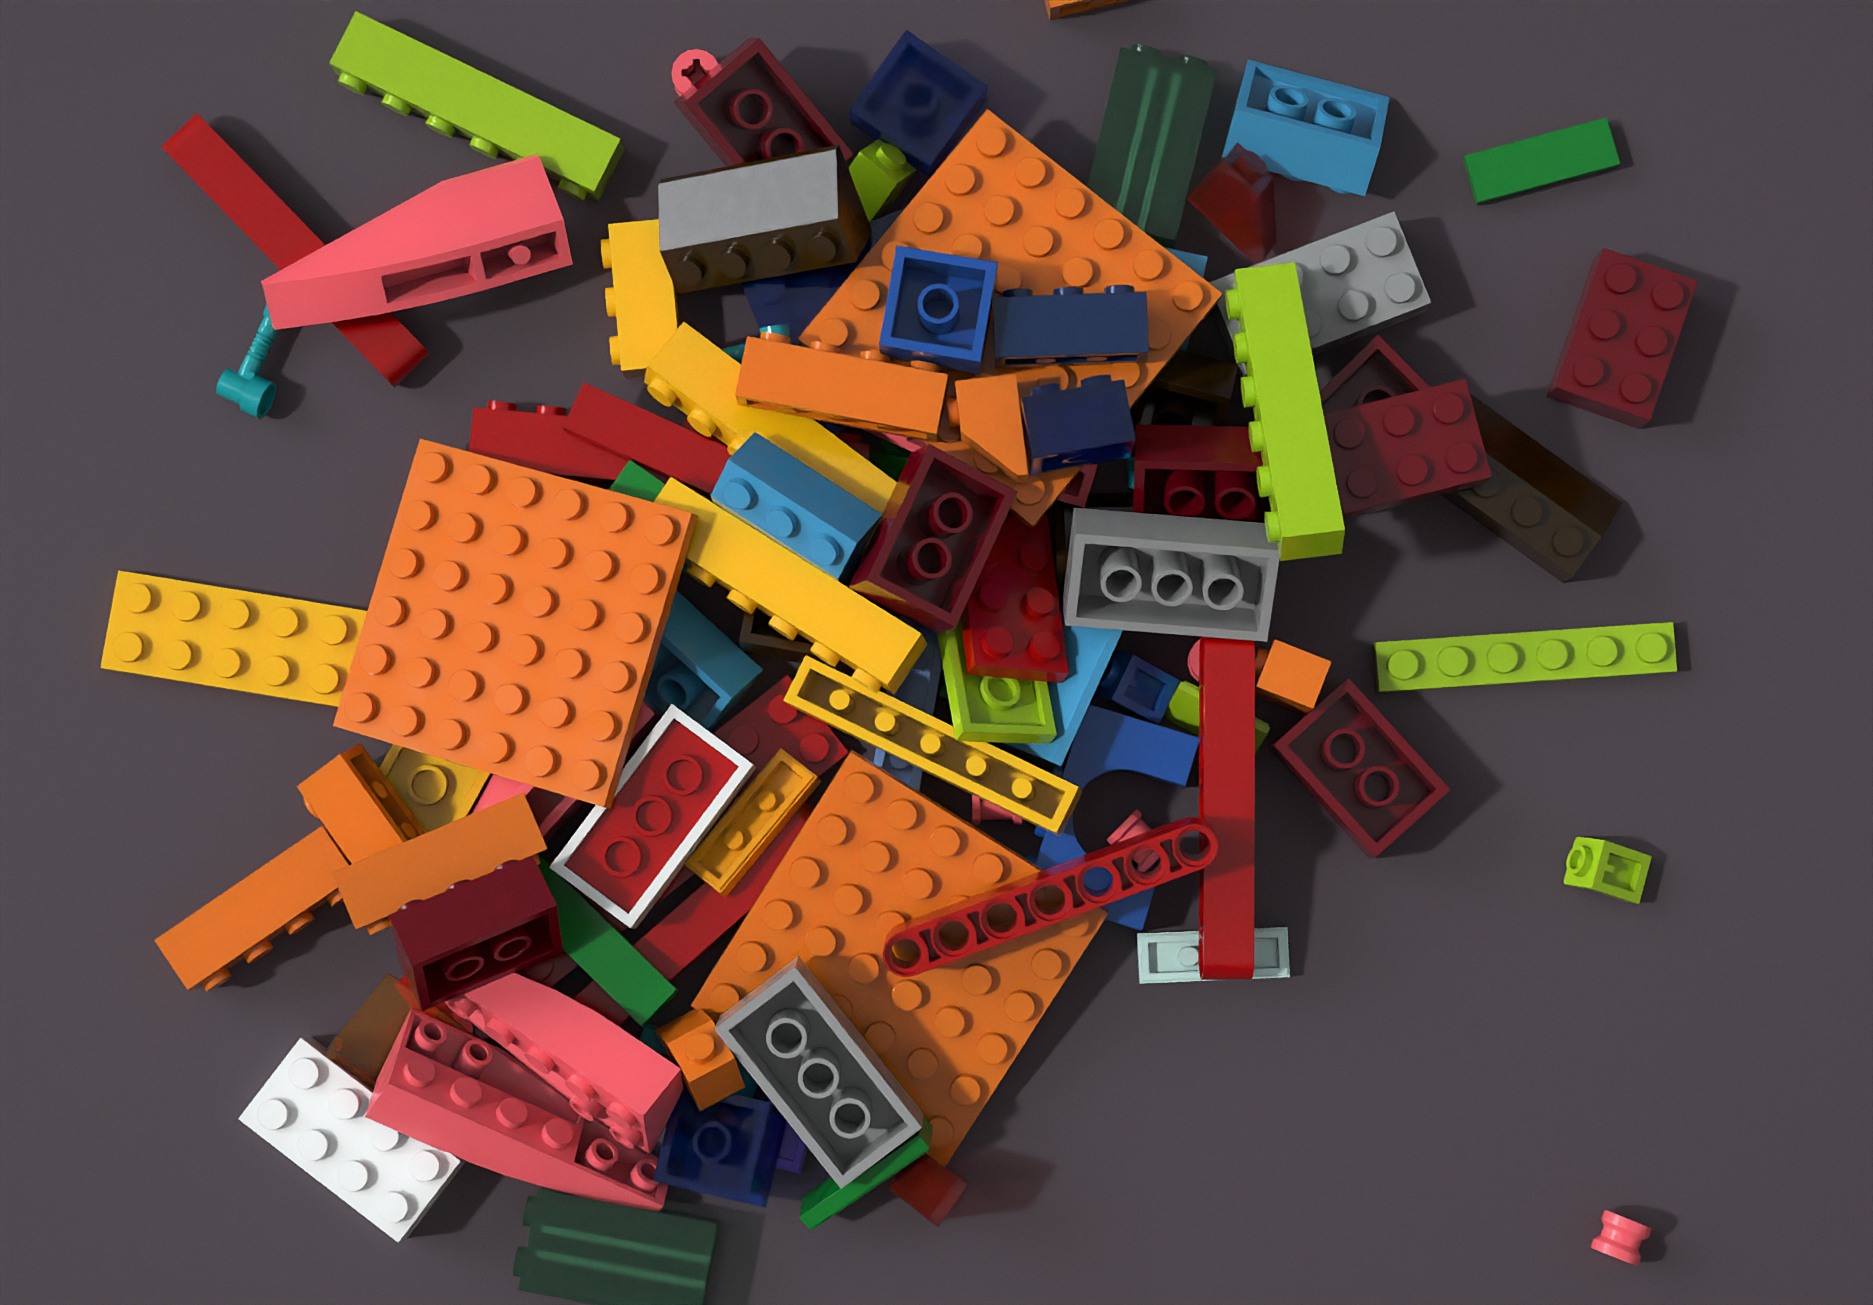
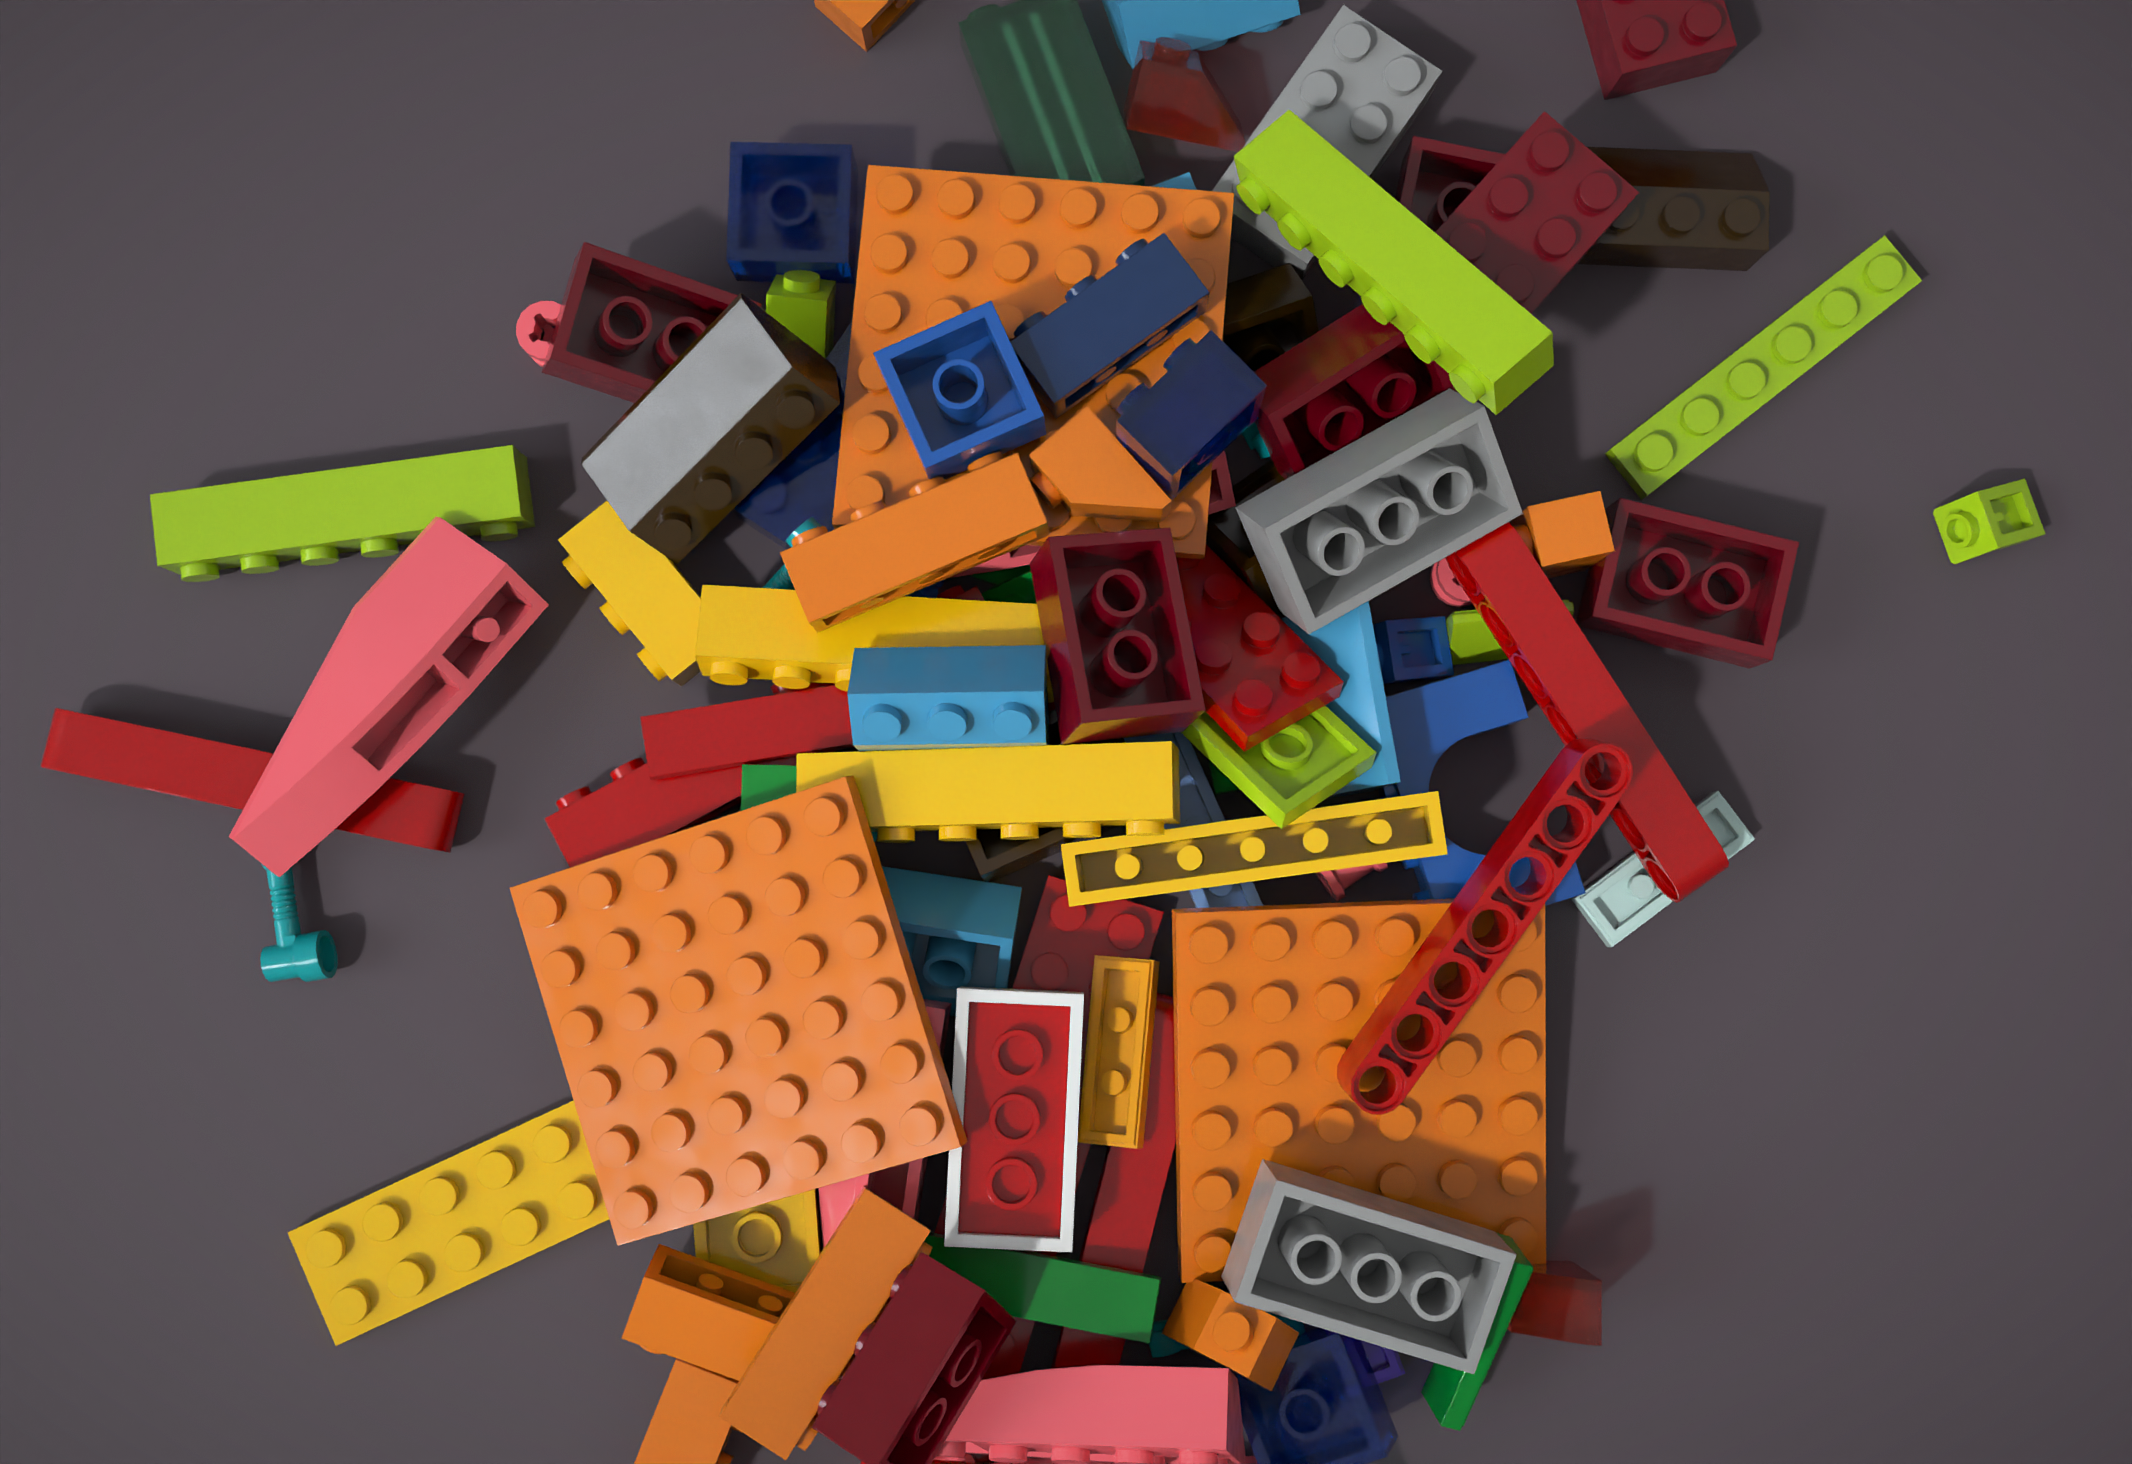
camera: 40 degrees left, 0 degrees up
coral bush [1106,809,1160,873] -> none

